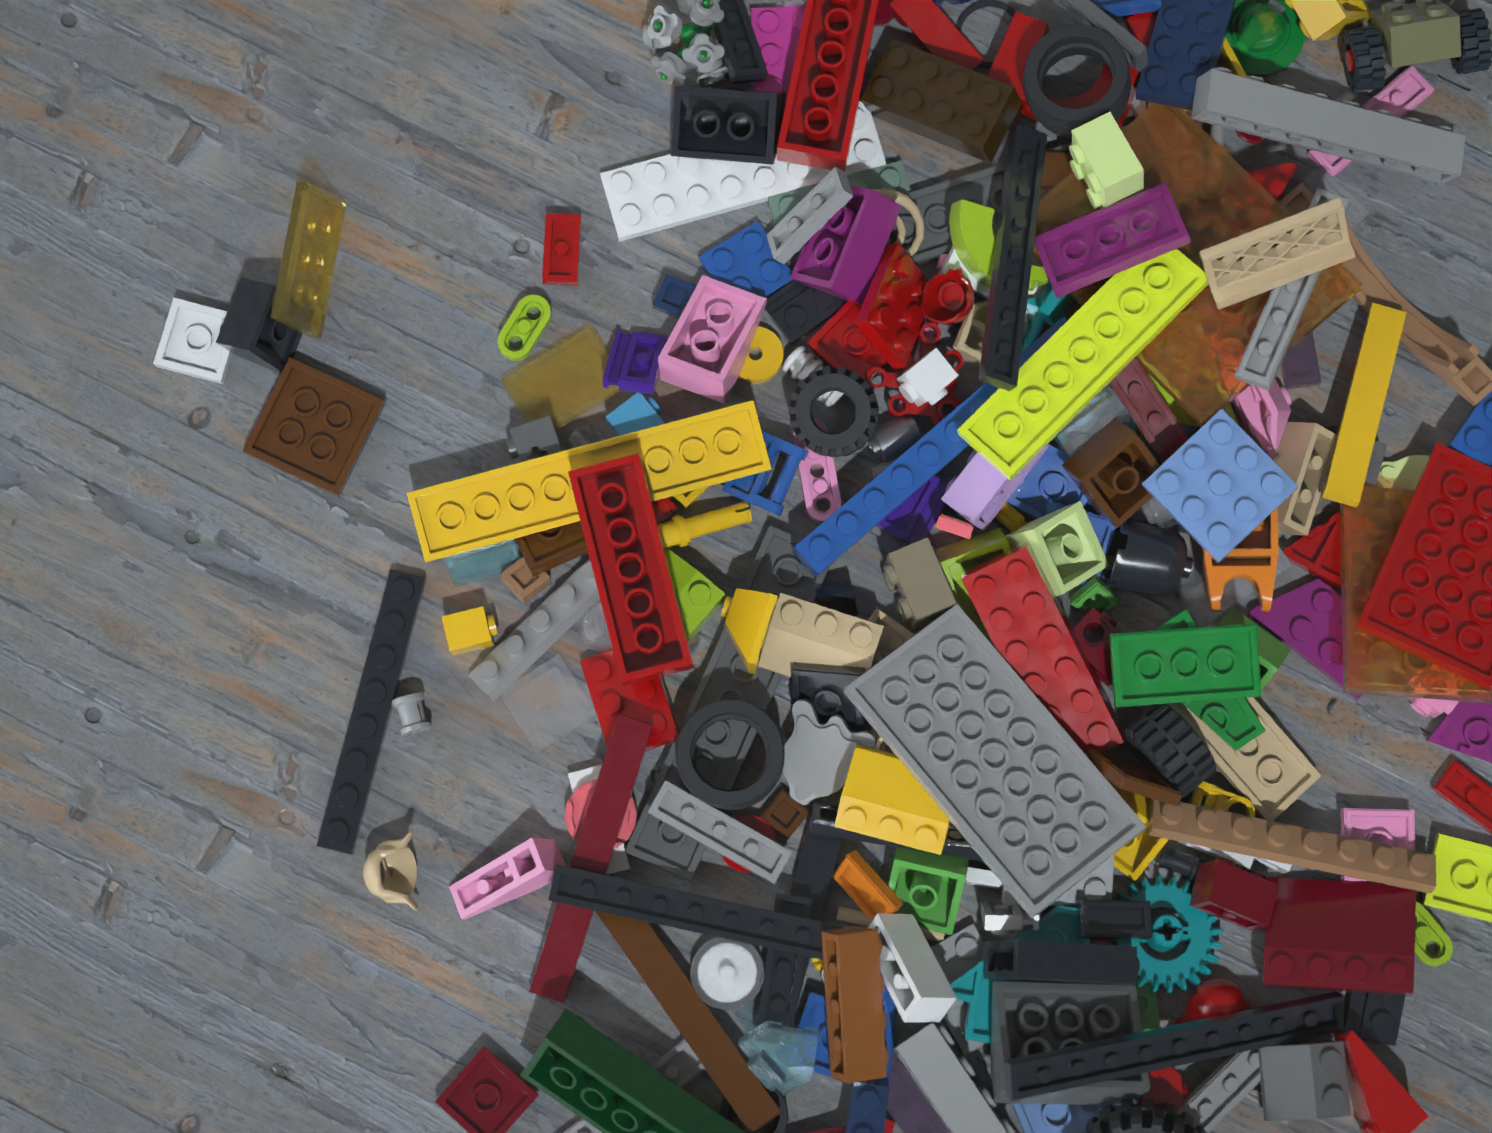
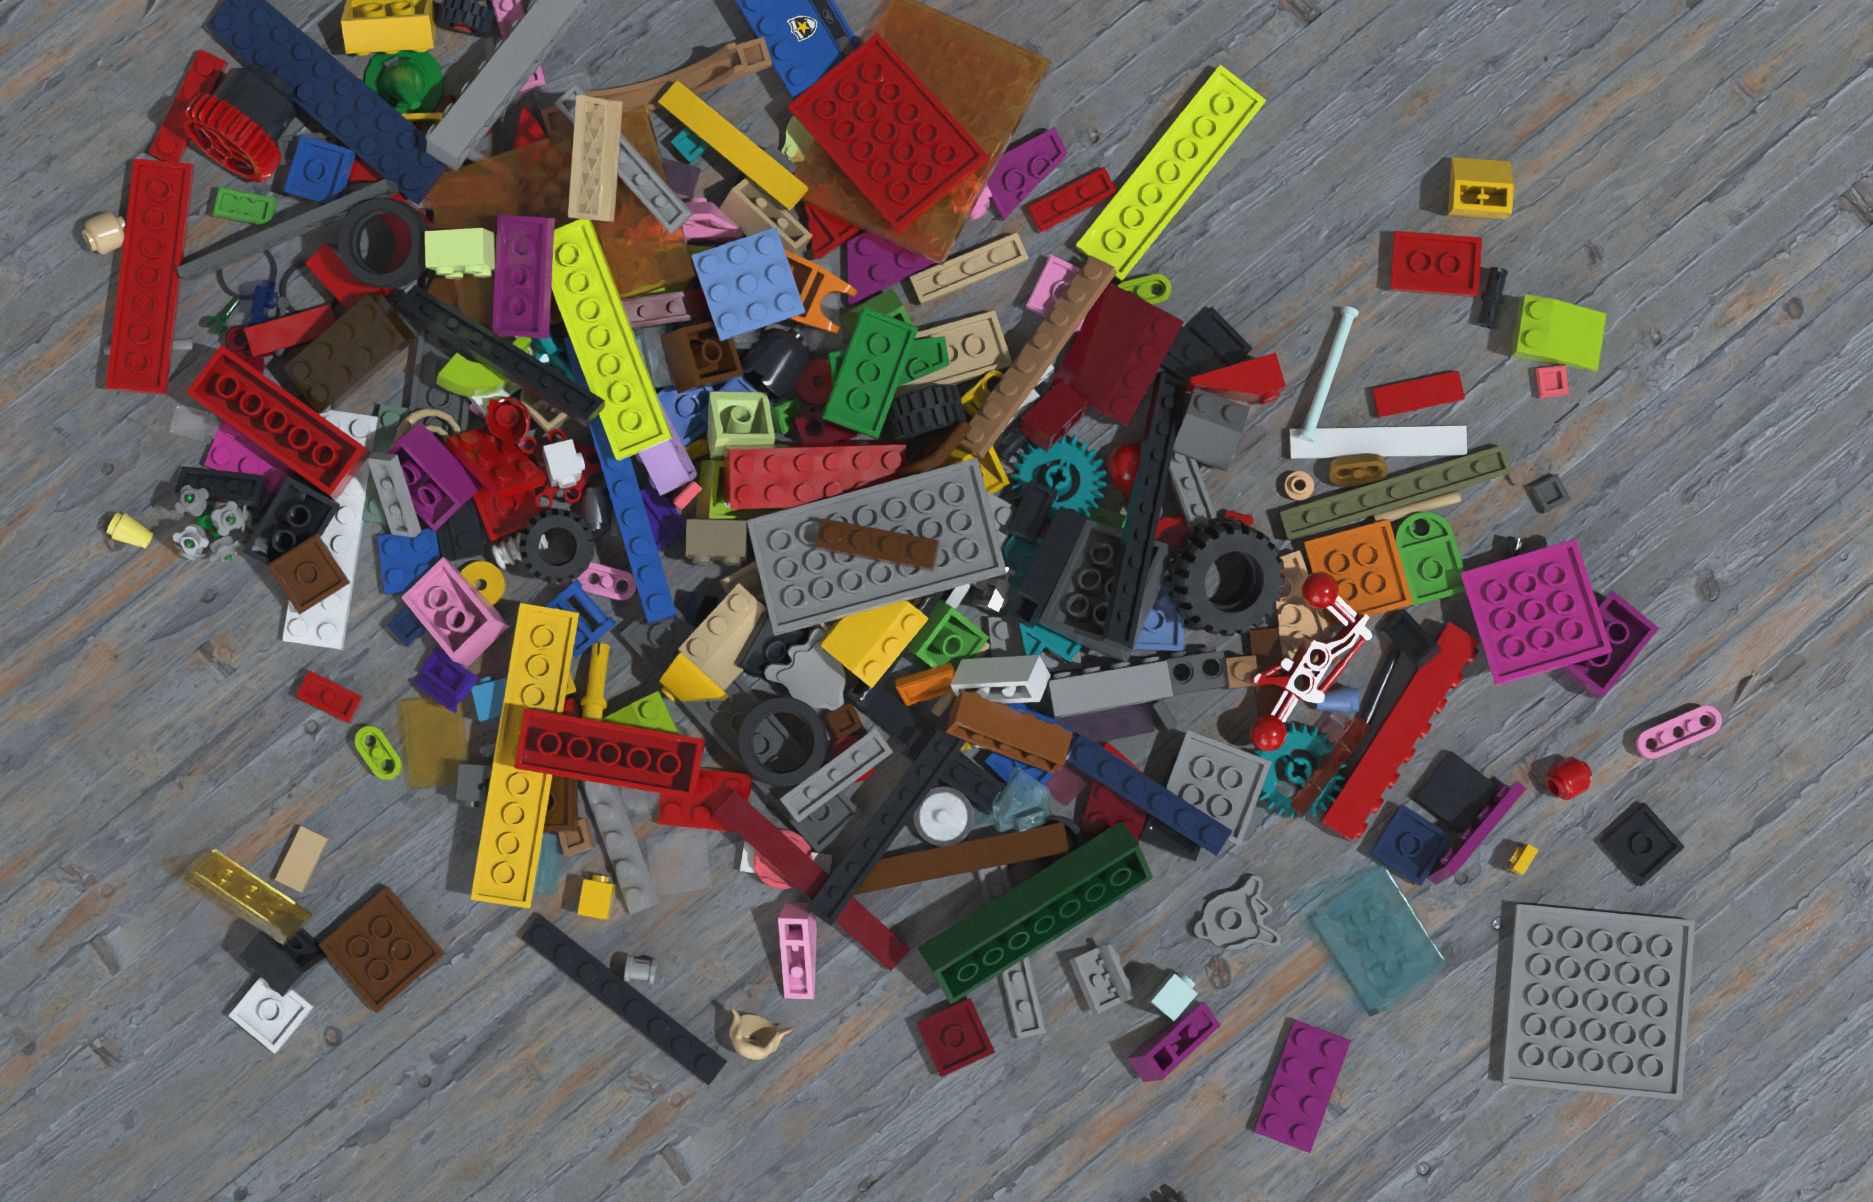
camera: 70 degrees left, 5 degrees up
none -> reddish brown tile [267,532,350,615]
none -> dark grey hinge [275,297,290,358]
none -> tan tile [275,826,329,893]
none -> teal plate [670,127,710,165]
none -> red piece [795,358,832,406]
none -> reddish brown plate [815,518,940,572]
none -> tan plate [909,232,1029,305]
none -> clear pink tile [1046,764,1088,806]
none -> black tile [1190,307,1253,366]

